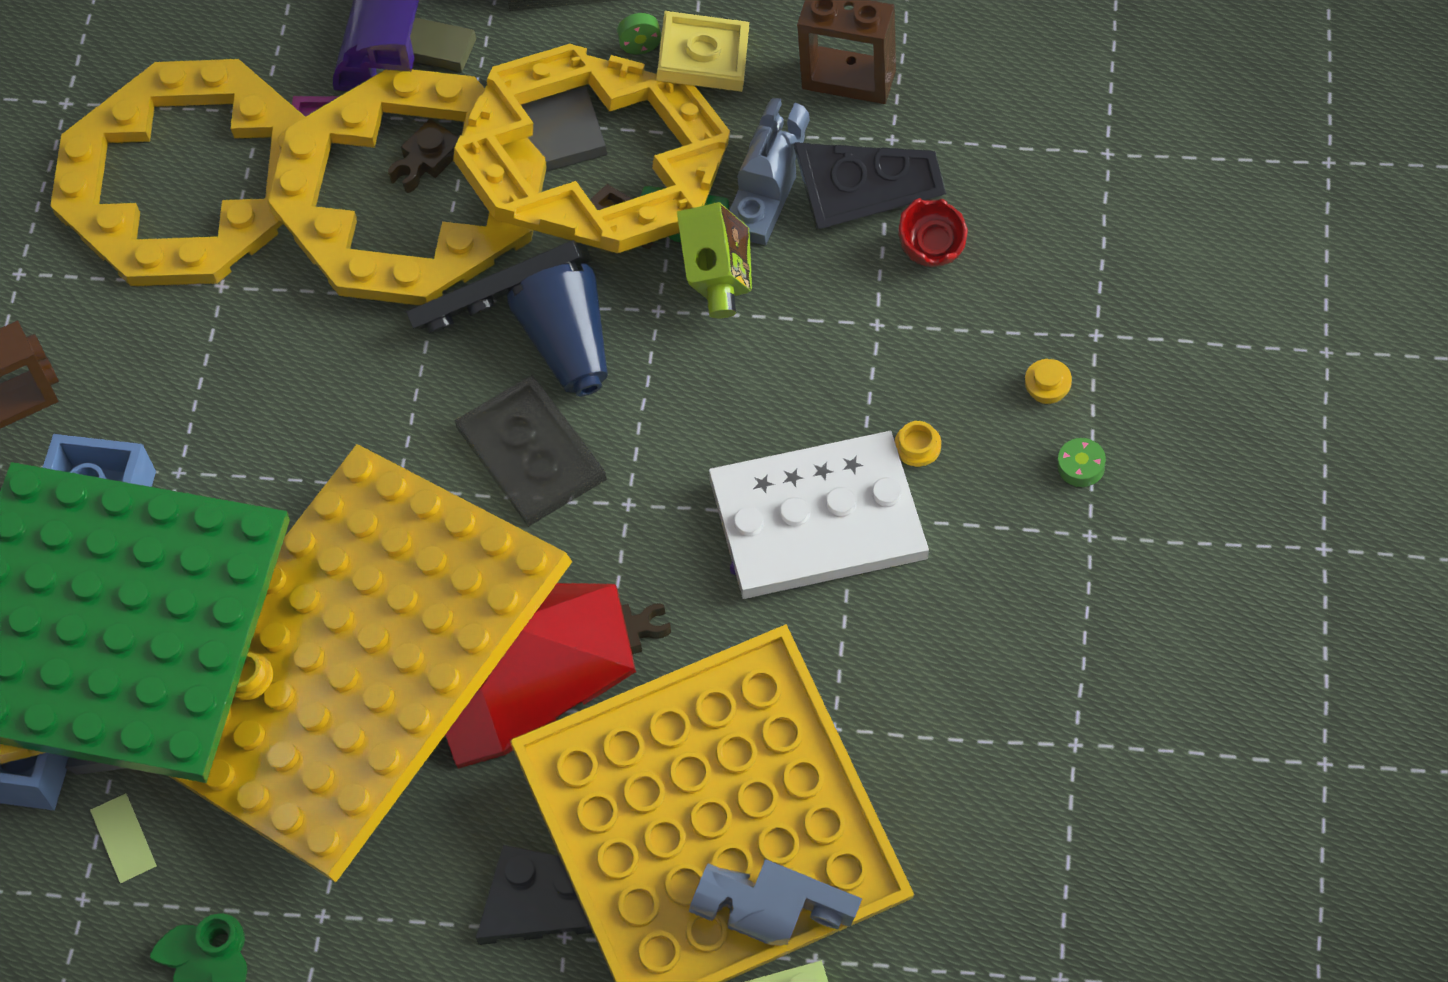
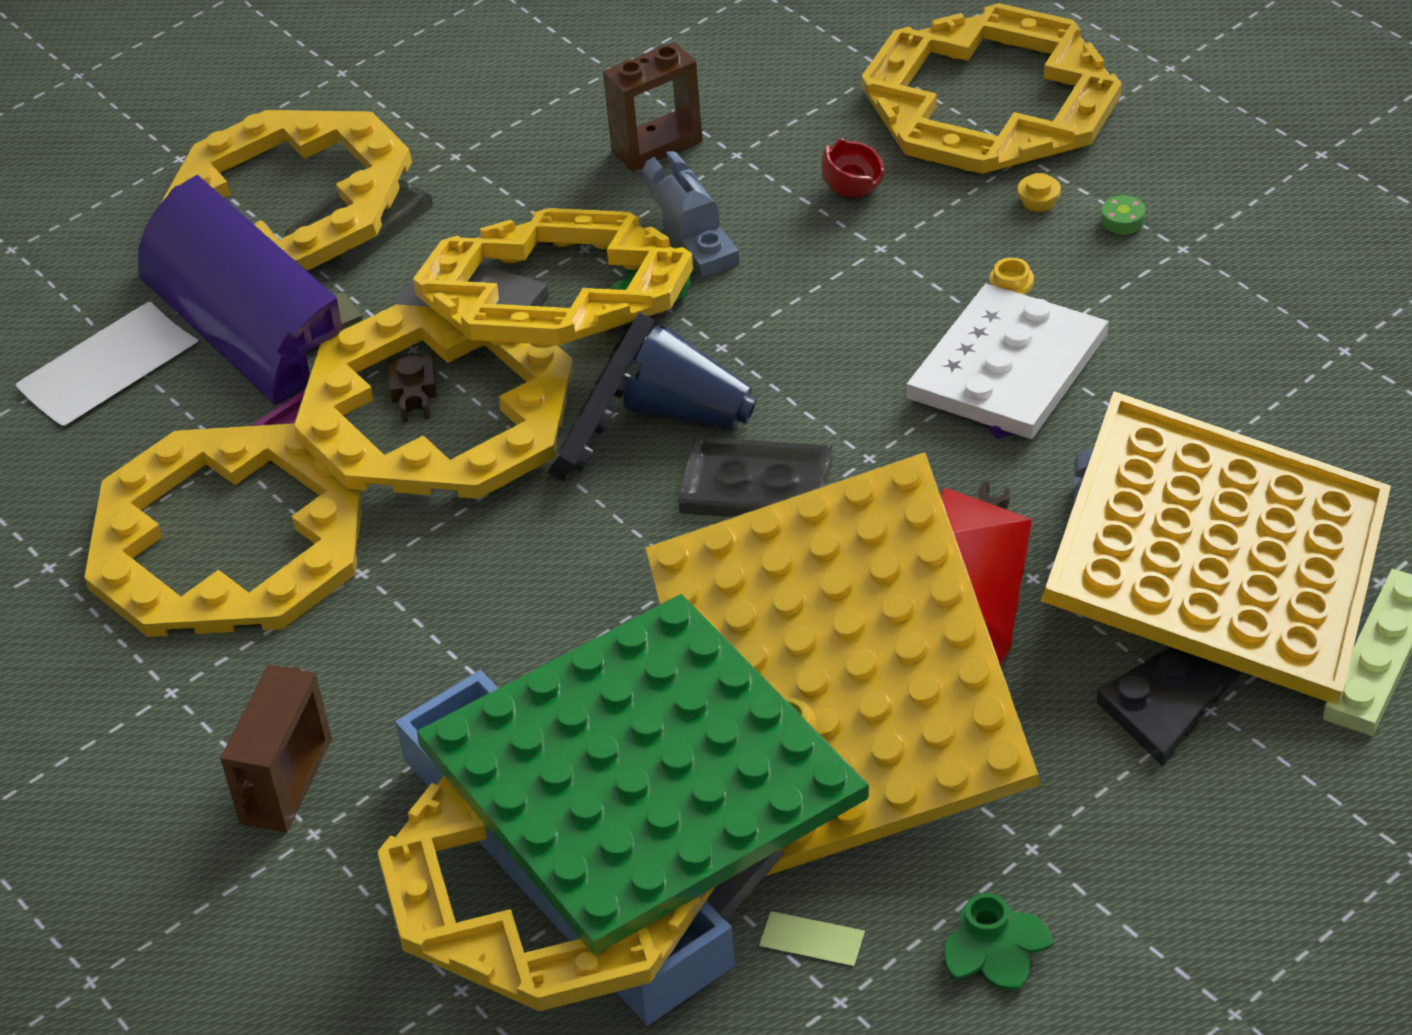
camera: 50 degrees left, 15 degrees down
bright green tile [617,13,662,55] -> none
light yellow tile [656,11,749,92] -> none
lime torso [677,202,752,319] -> none
sand blue plate [689,859,862,945] -> none
black wing [793,142,946,230] -> none
none -> yellow plate [862,3,1122,174]

